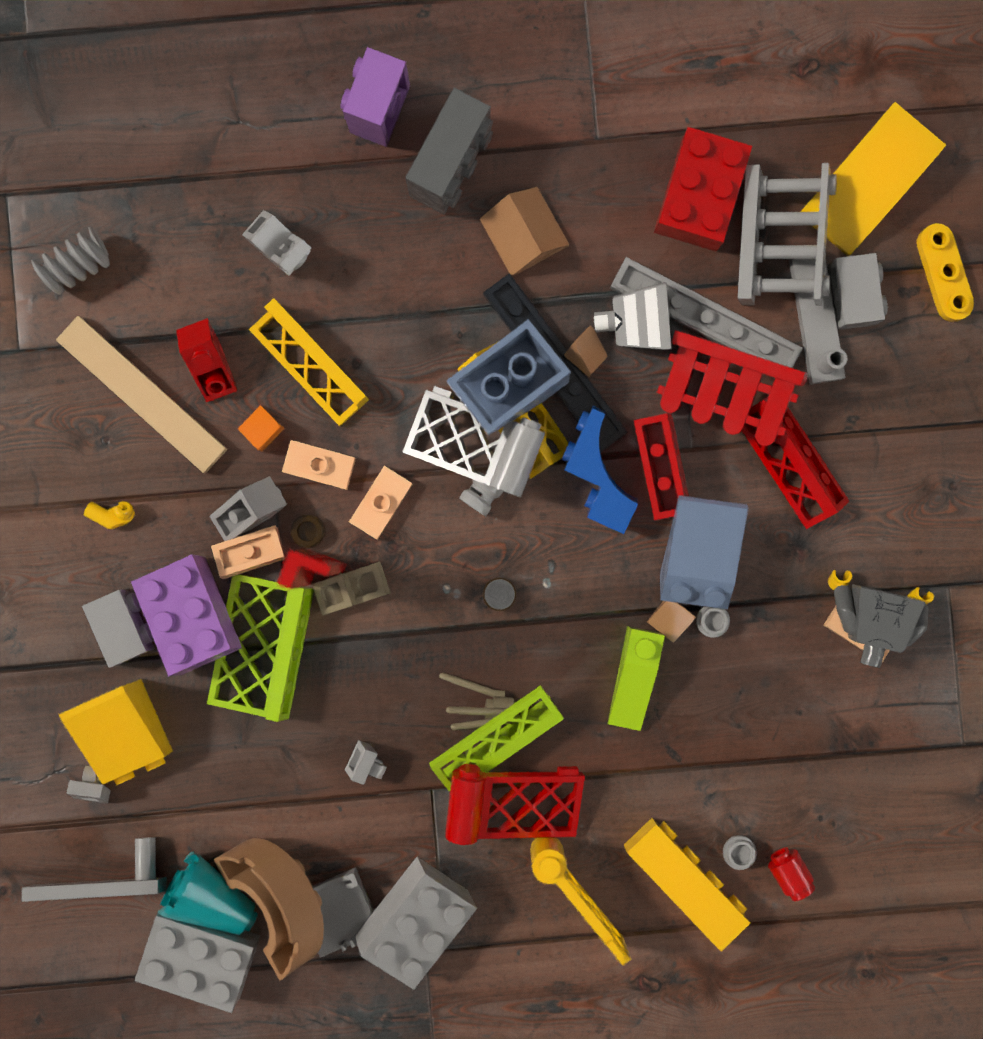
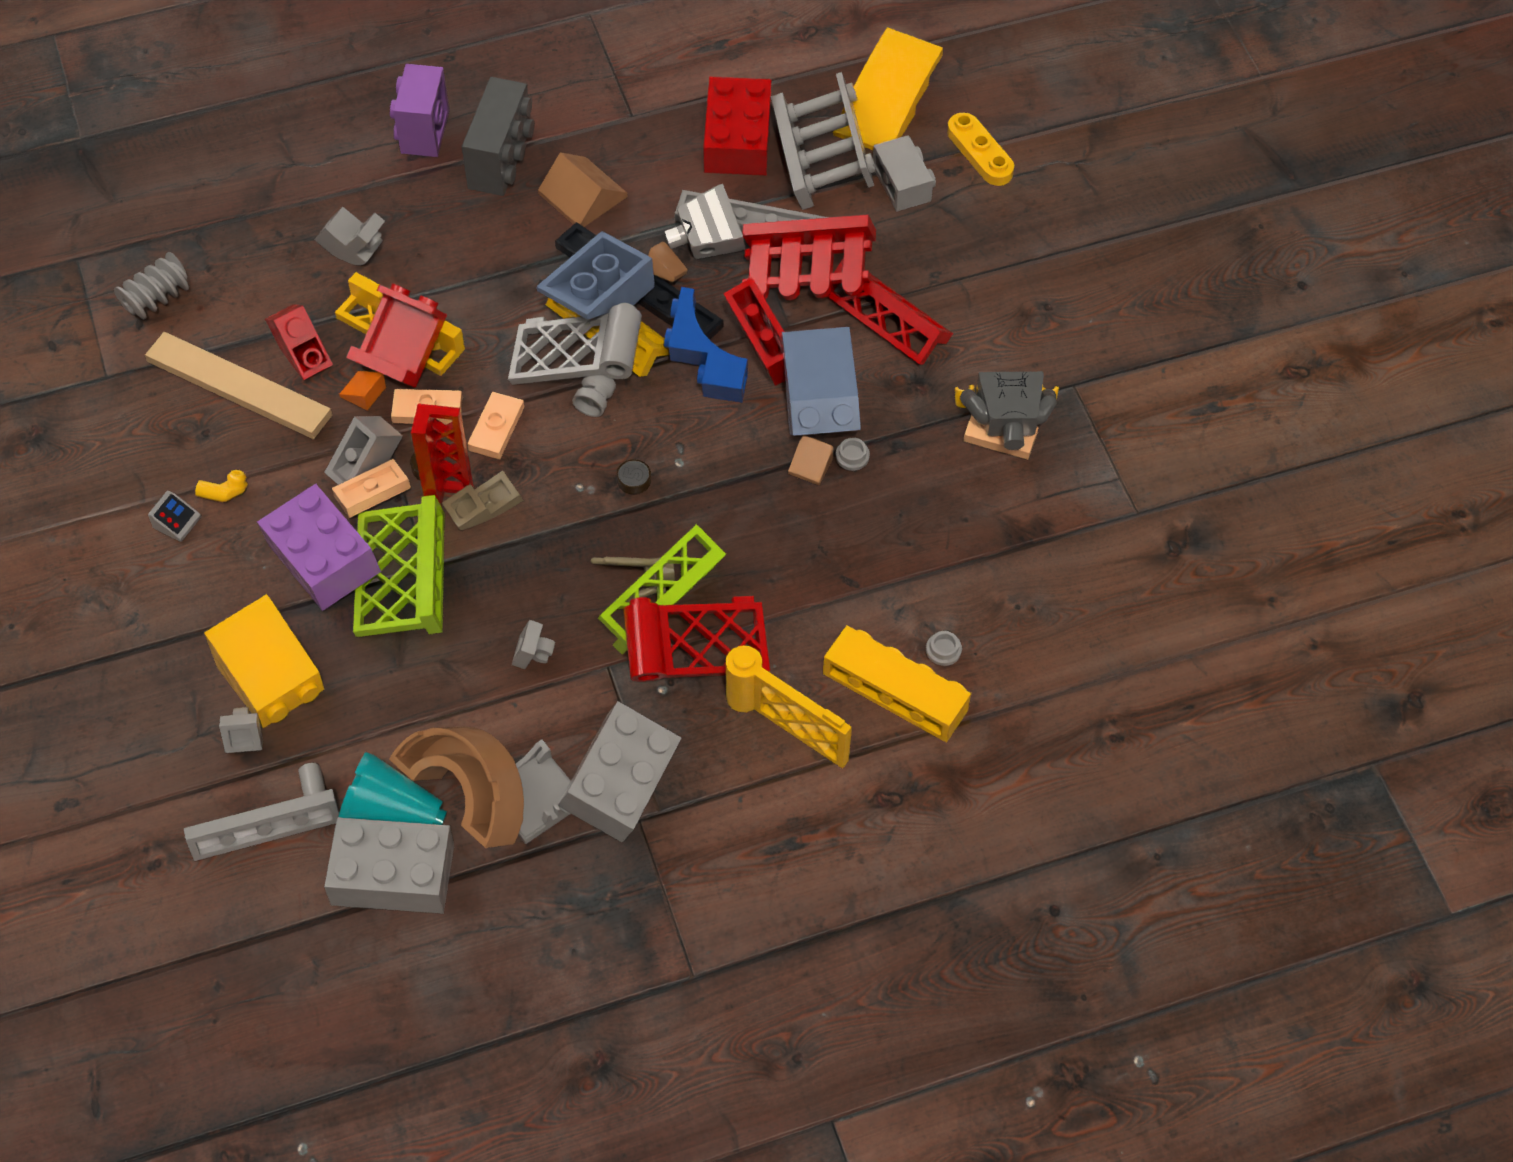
camera: 15 degrees left, 30 degrees down
light grey brick [82,589,155,668] -> none
lime slope [608,626,665,731] -> none
red brick [768,847,815,901] -> none
light grey piece [789,258,847,385] -> none
none -> slope [148,491,201,542]
none -> panel [346,283,447,388]

